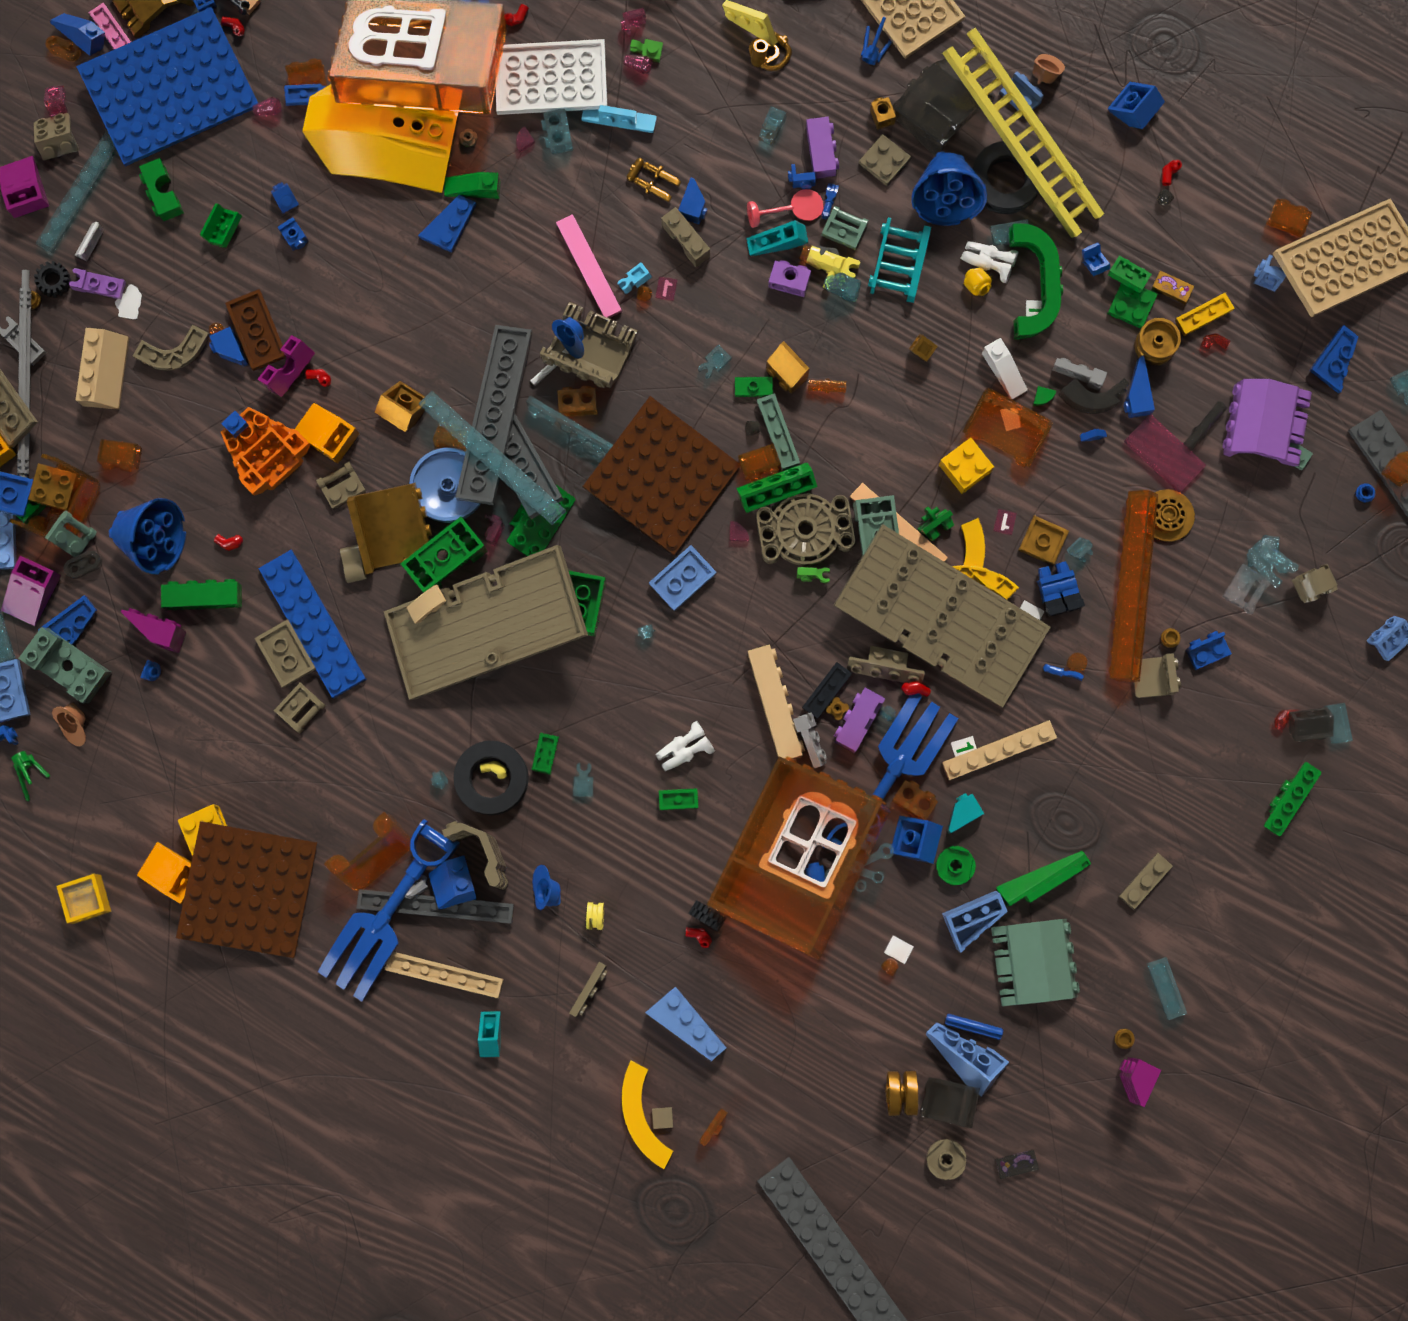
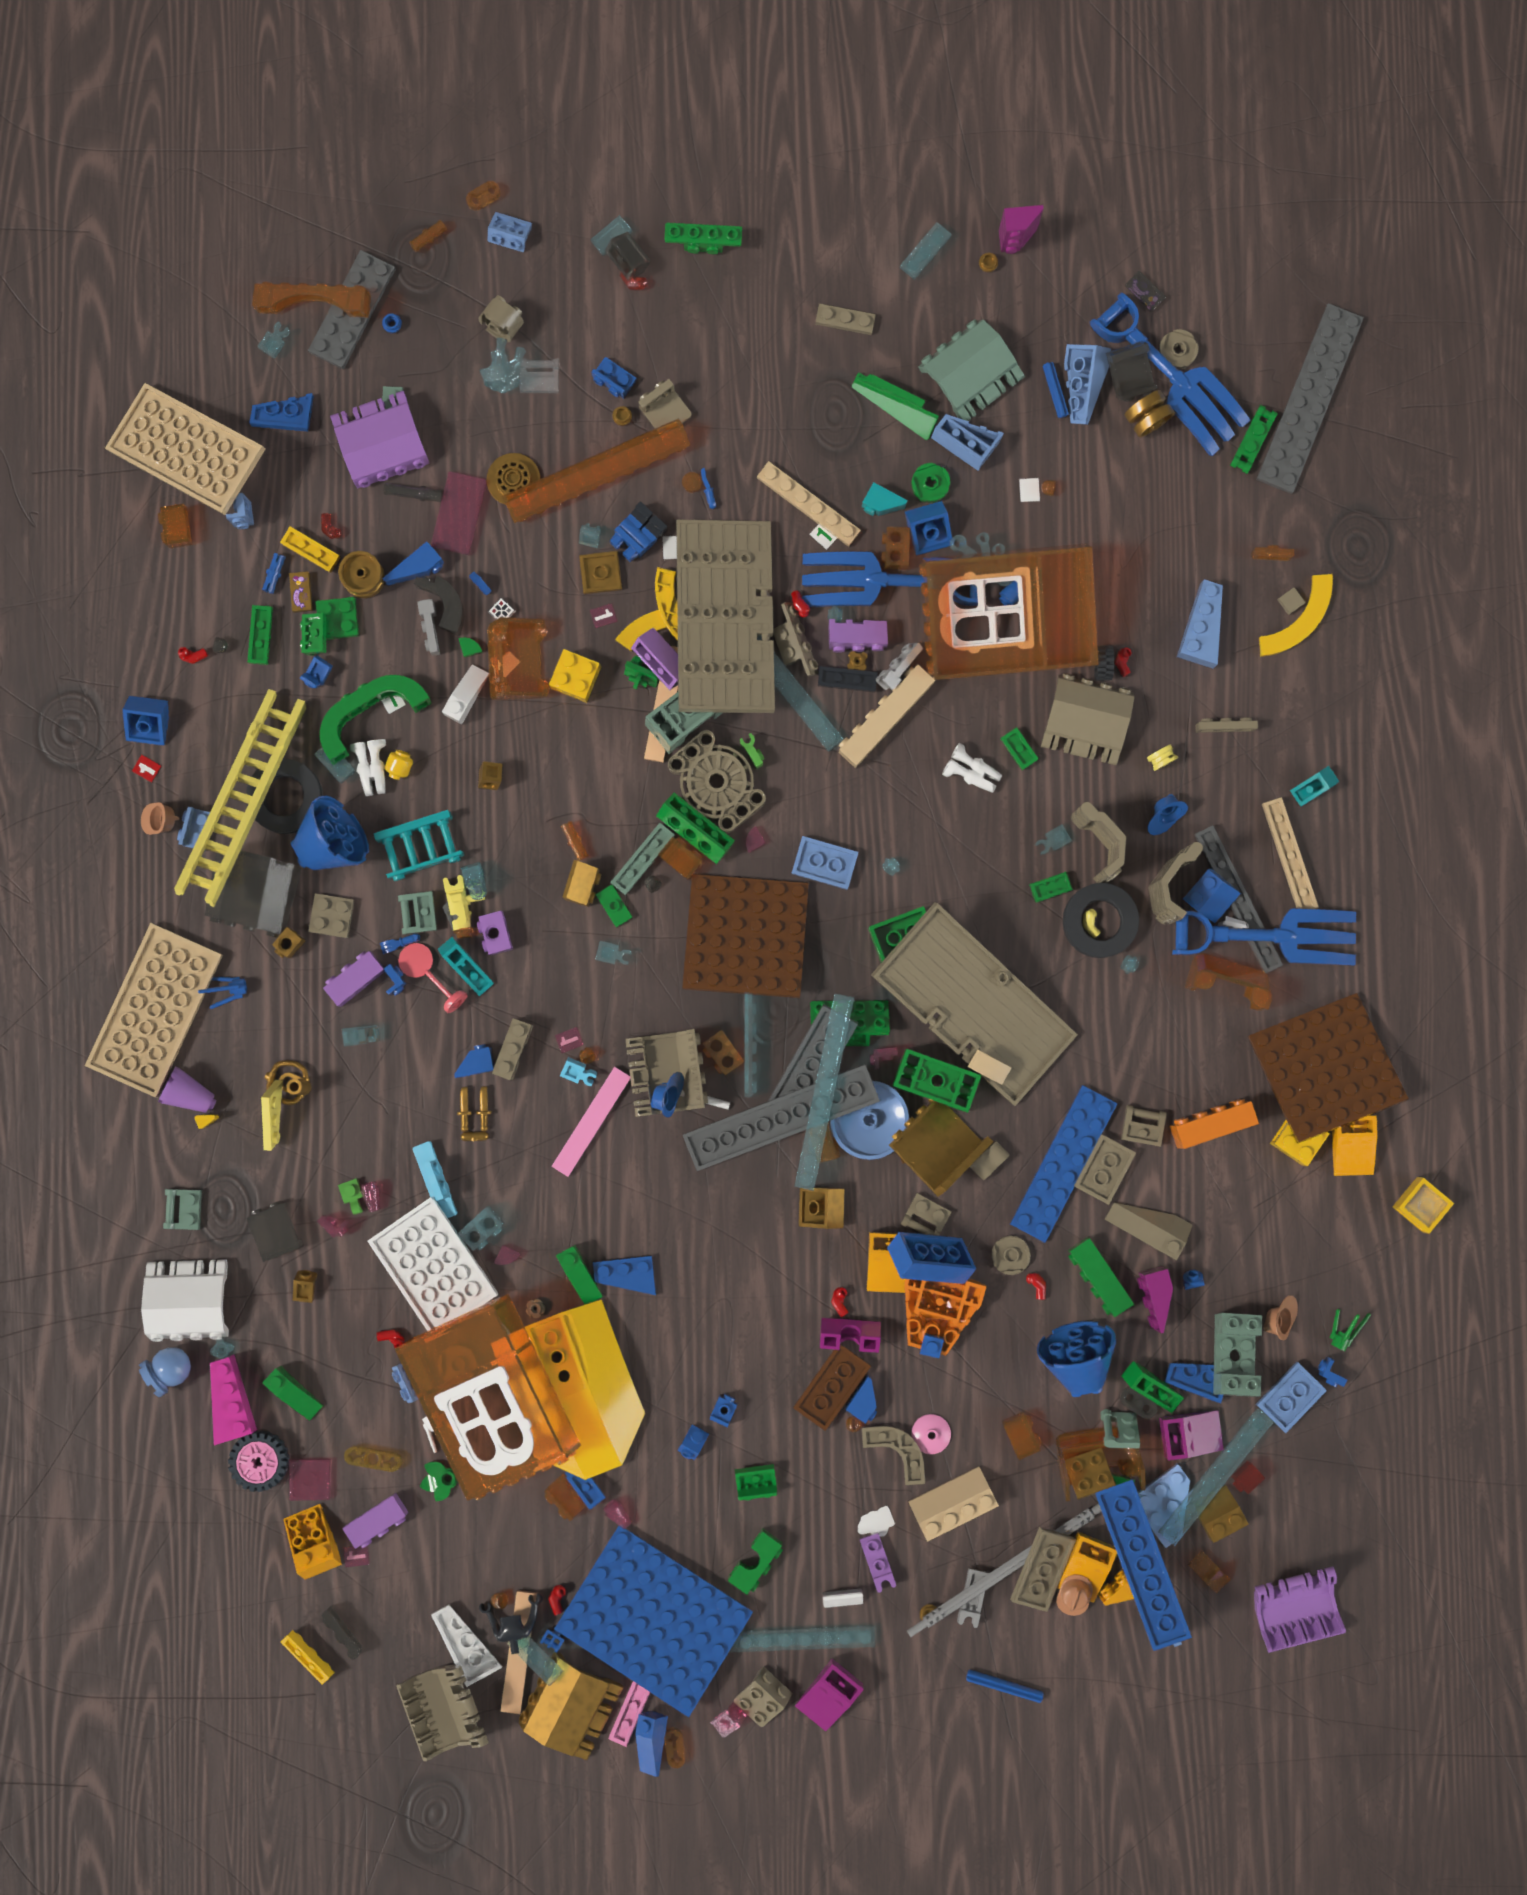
camera: 125 degrees left, 5 degrees up
black tyre [34,261,71,298] -> none
none -> red sticker [132,755,161,783]
none -> green plate [247,605,273,665]
none -> blue pin [262,553,286,594]
none -> tile [488,598,516,625]
none -> medium lavender brick [631,628,678,690]
none -> clear light blue plate [757,636,844,752]
none -> blue brick [887,1232,976,1284]
none -> bright pink dish [911,1414,951,1454]
none -> dark tan tile [991,1235,1031,1275]
none -> dark tan hinge [1041,673,1134,765]
none -> dark tan hinge [1071,802,1126,883]
none -> blue piece [1090,293,1250,456]
none -> dark tan wedge [1105,1202,1192,1260]
none -> green slope [1121,1361,1184,1413]
none -> orange brick [1170,1099,1259,1149]
none -> green plate [1230,404,1278,474]

